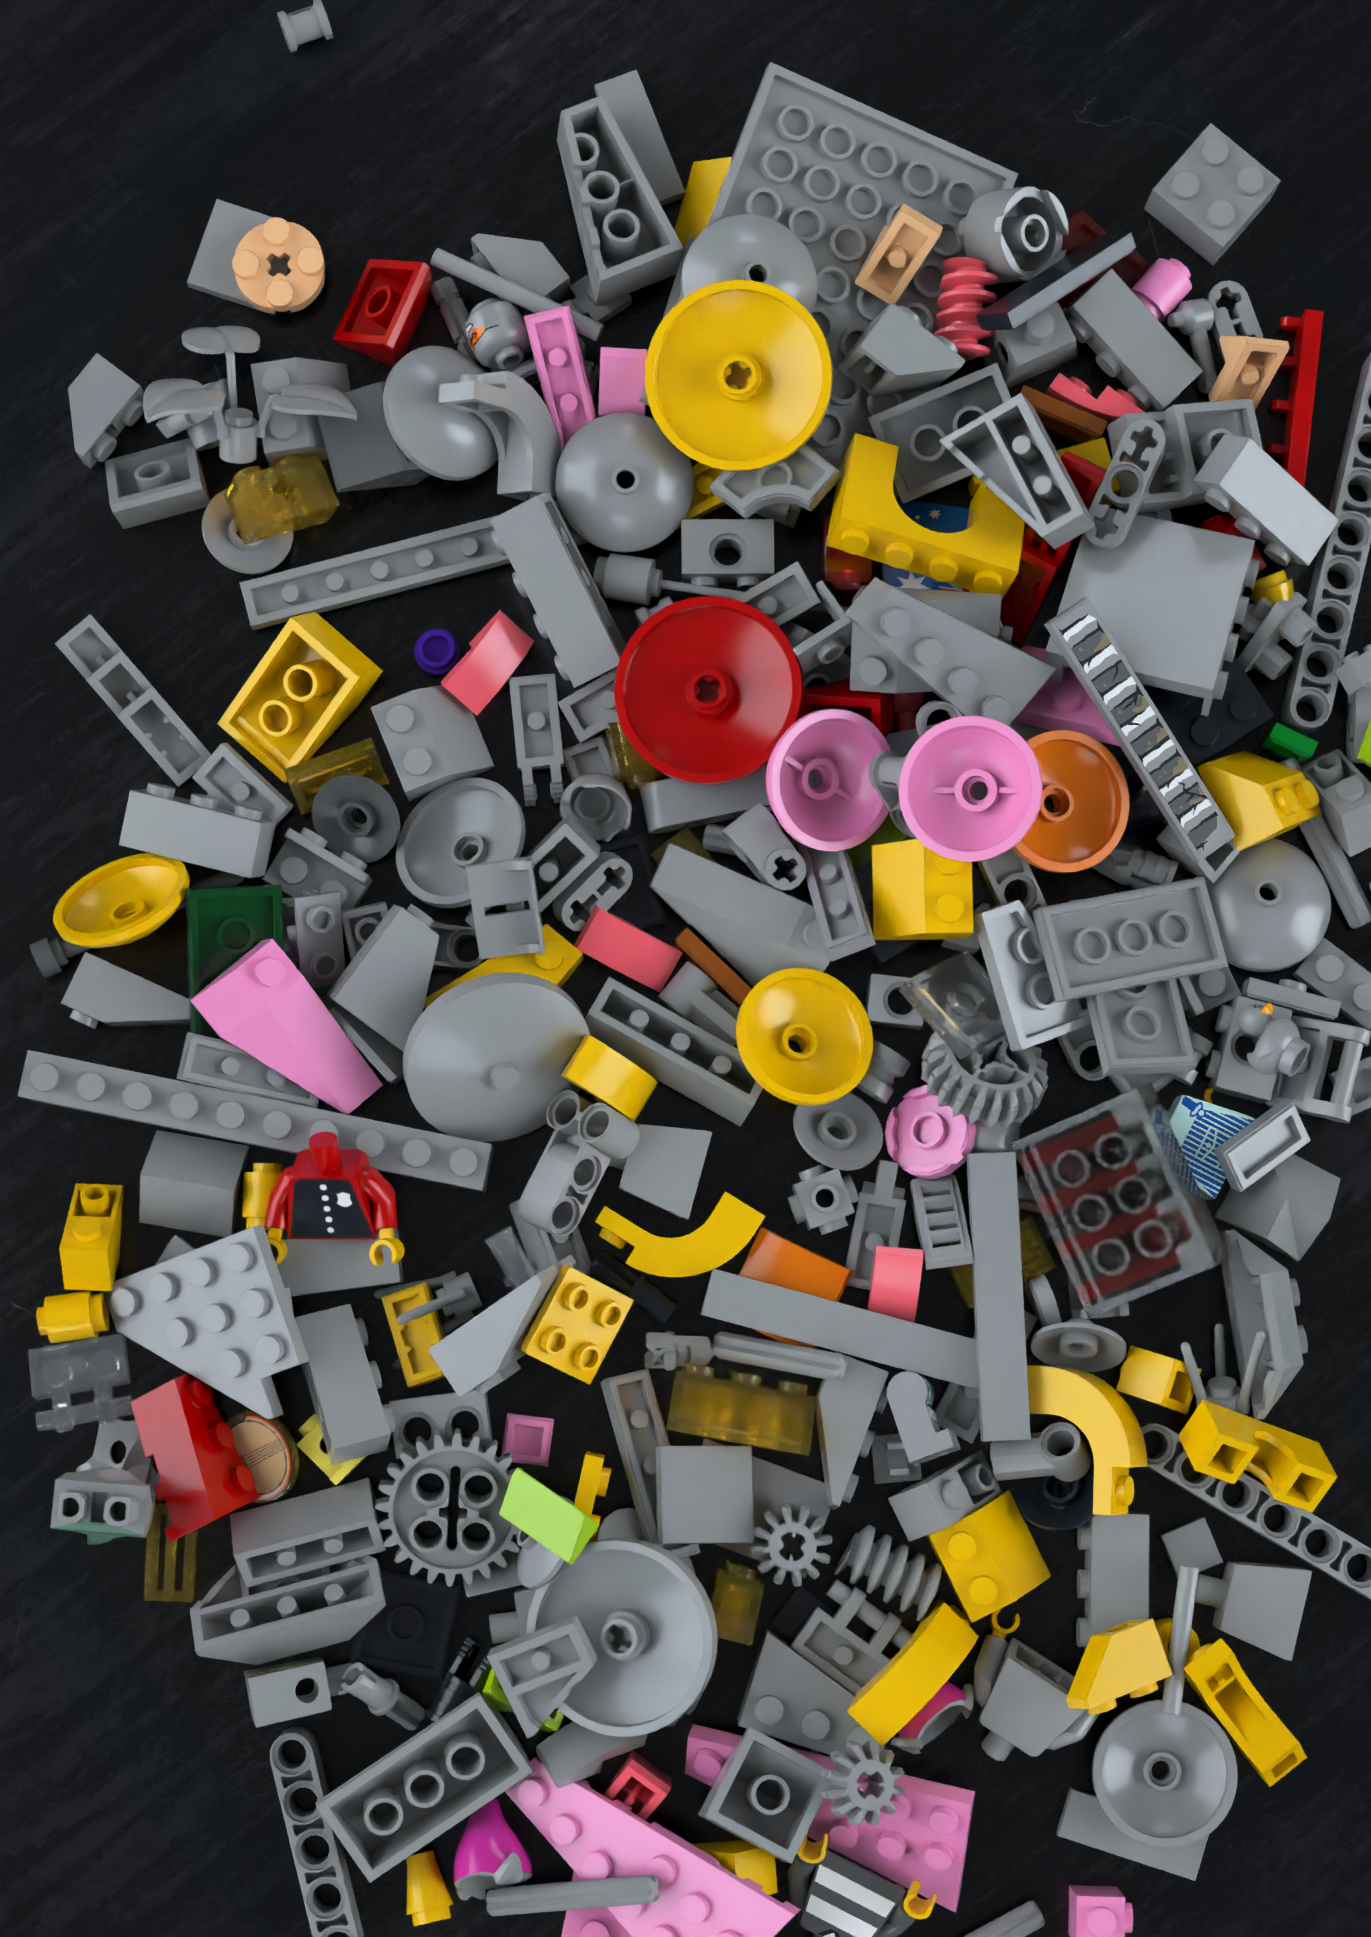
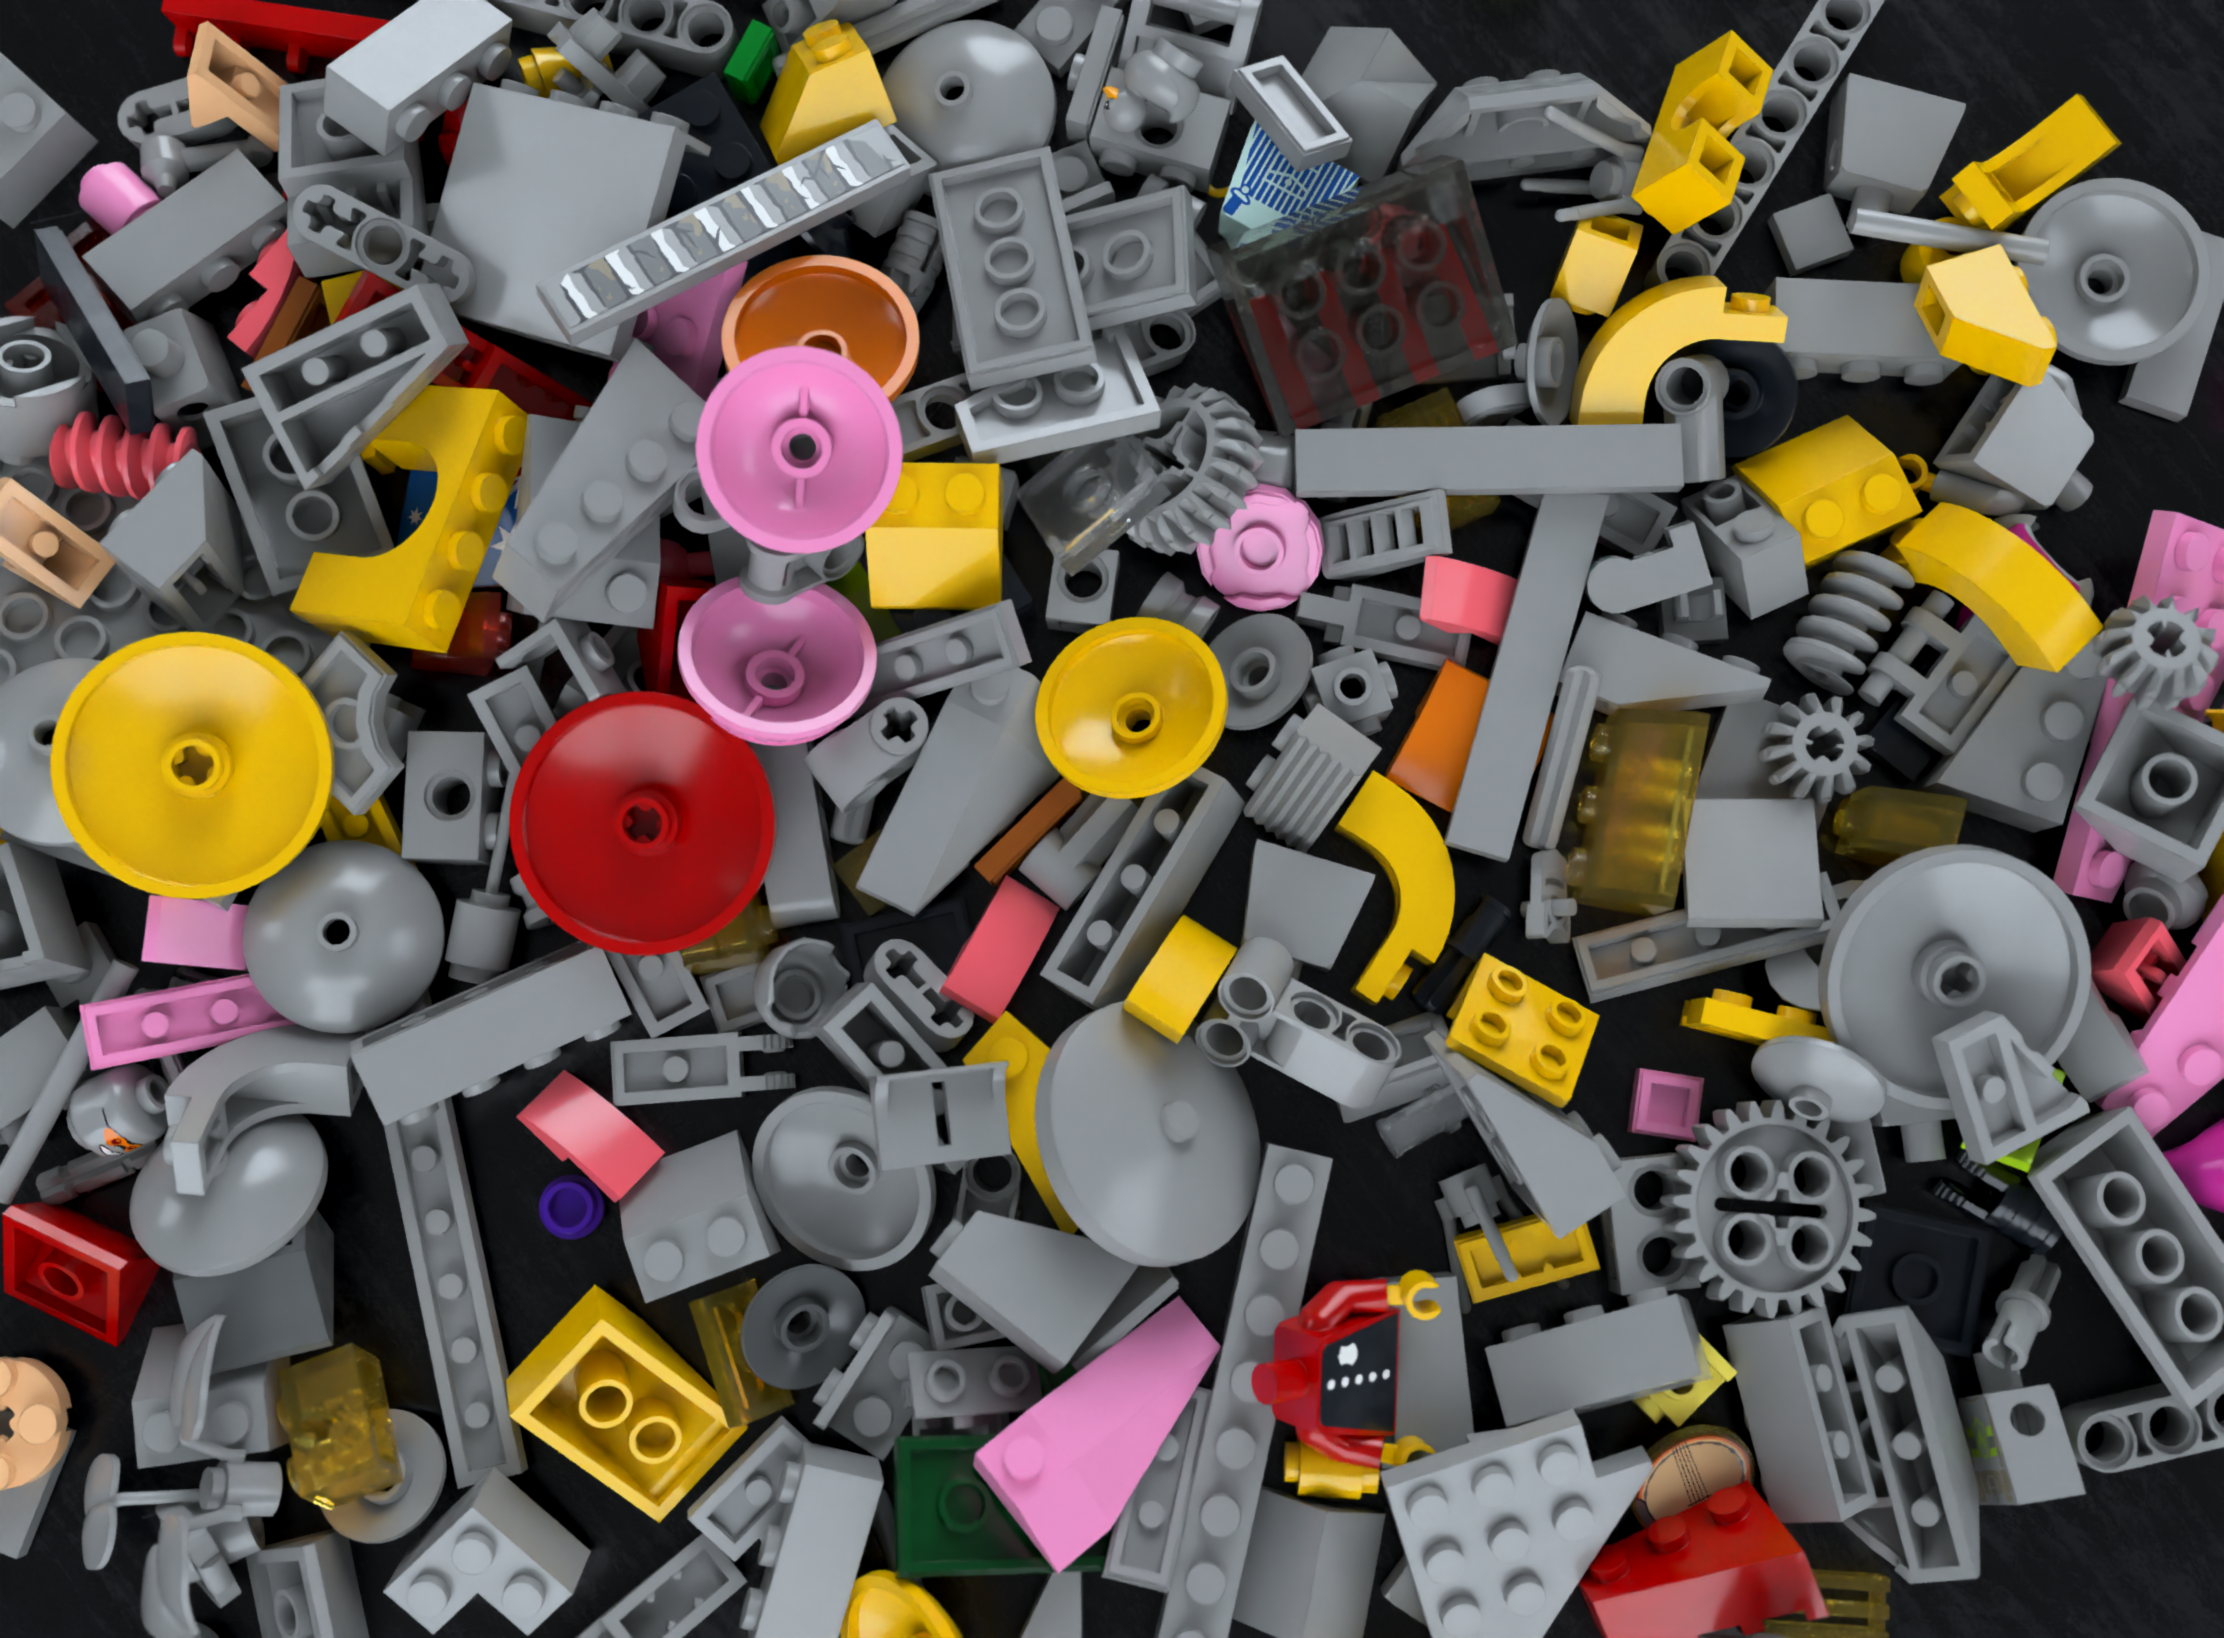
camera: 75 degrees left, 0 degrees up
lime slope [499,1467,600,1565] -> none
none -> light grey brick [383,1467,591,1636]
none -> light grey brick [1243,703,1382,854]
none -> light grey animal [2123,861,2209,931]

